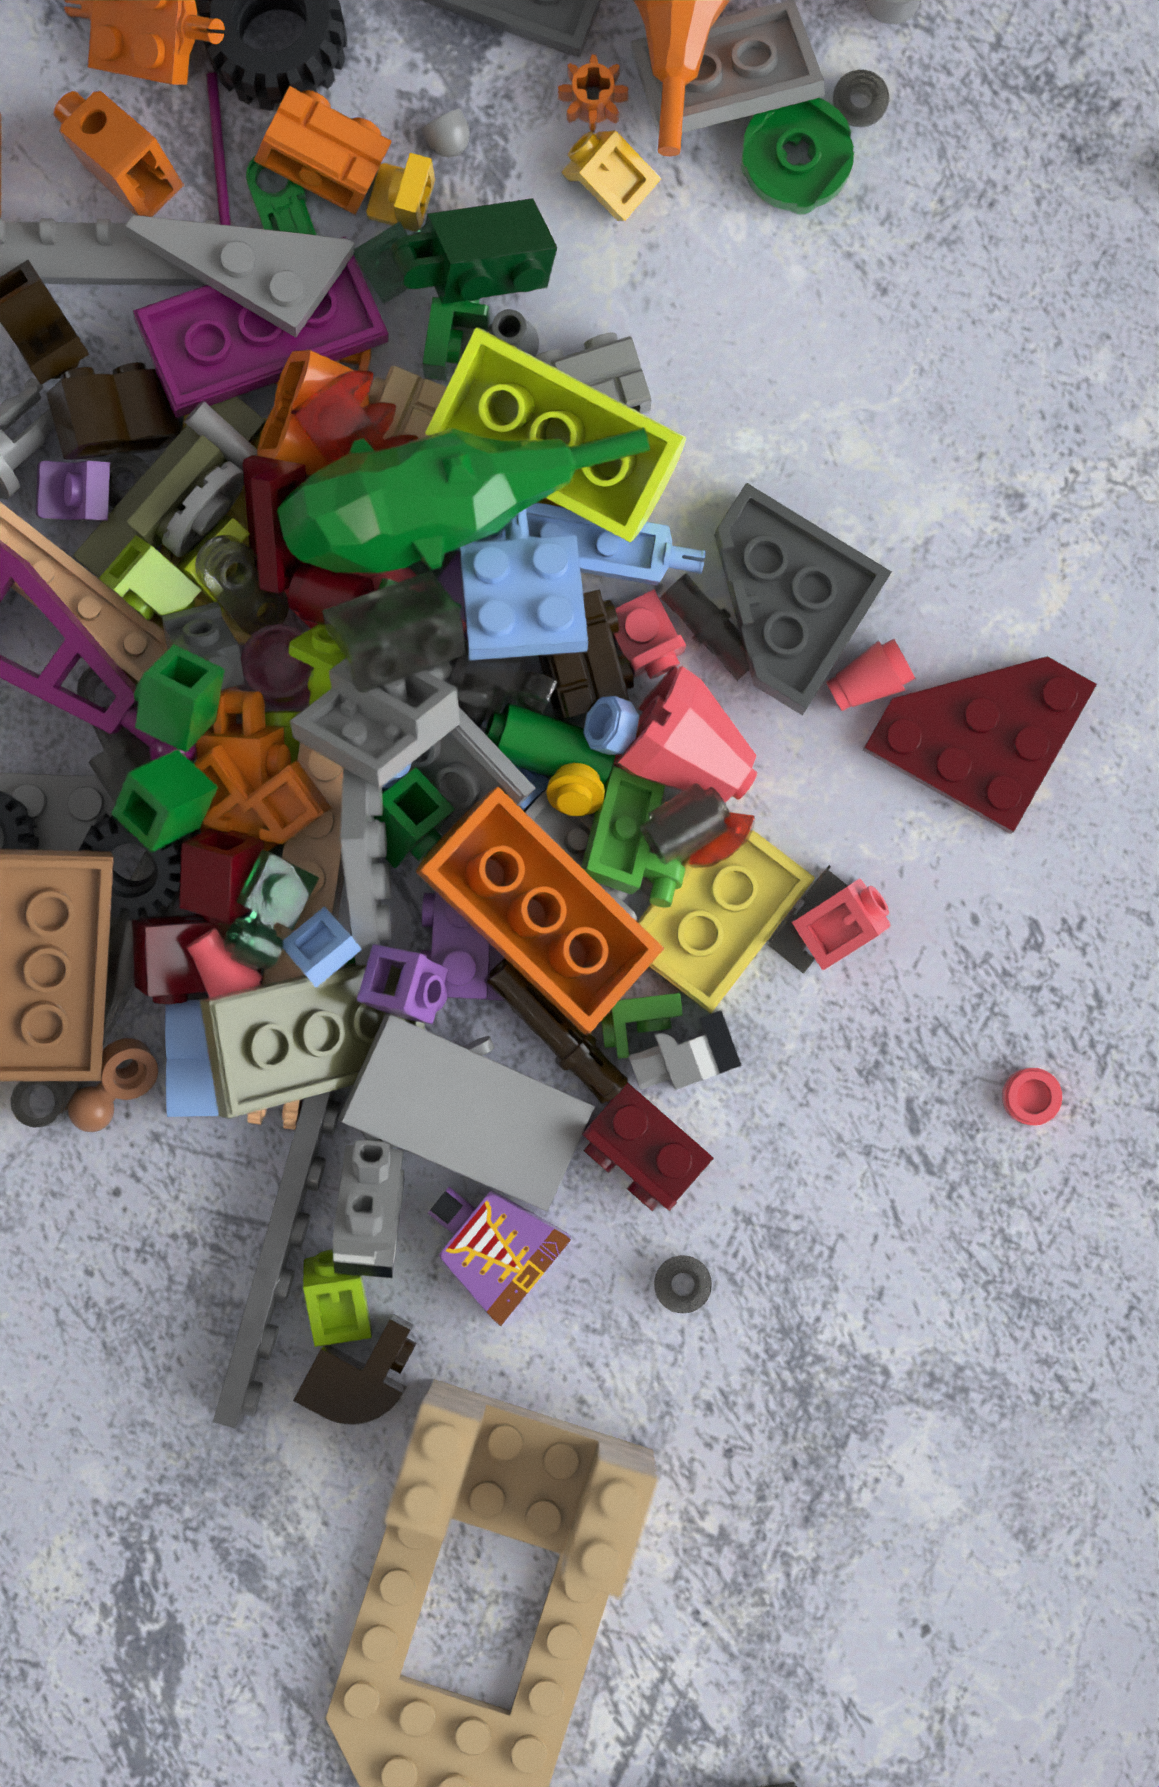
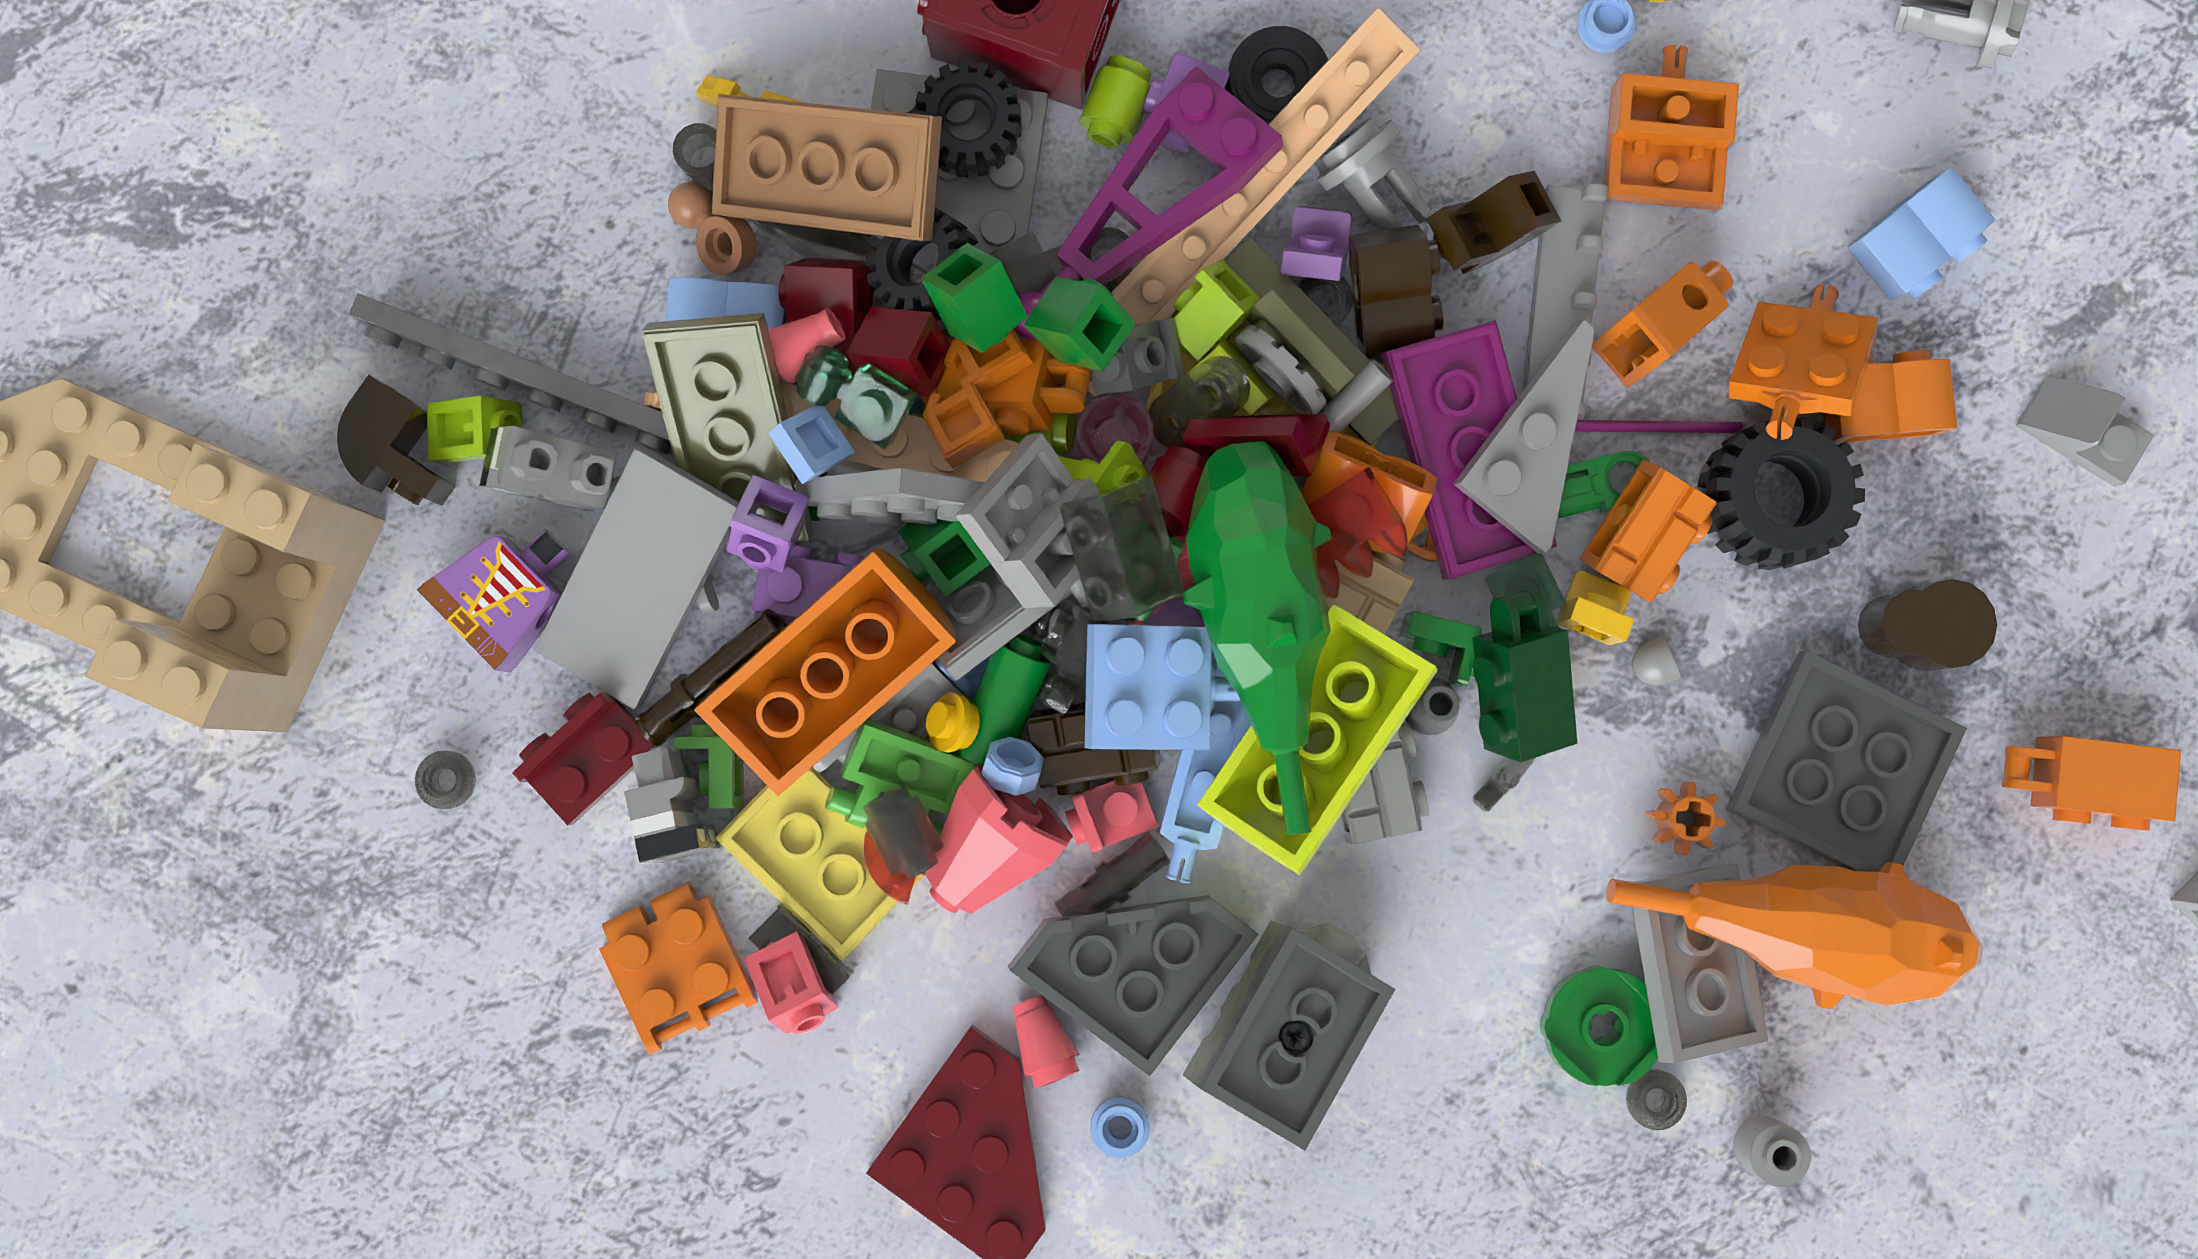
camera: 90 degrees right, 0 degrees up
yellow bracket [561,130,661,221] -> none
coral tile [1002,1068,1062,1125] -> none
none -> orange plate [599,882,759,1055]
none -> light blue plate [1091,1097,1150,1158]
none -> dark grey piece [1183,920,1396,1151]
none -> clear smoke helmet [1472,758,1536,812]

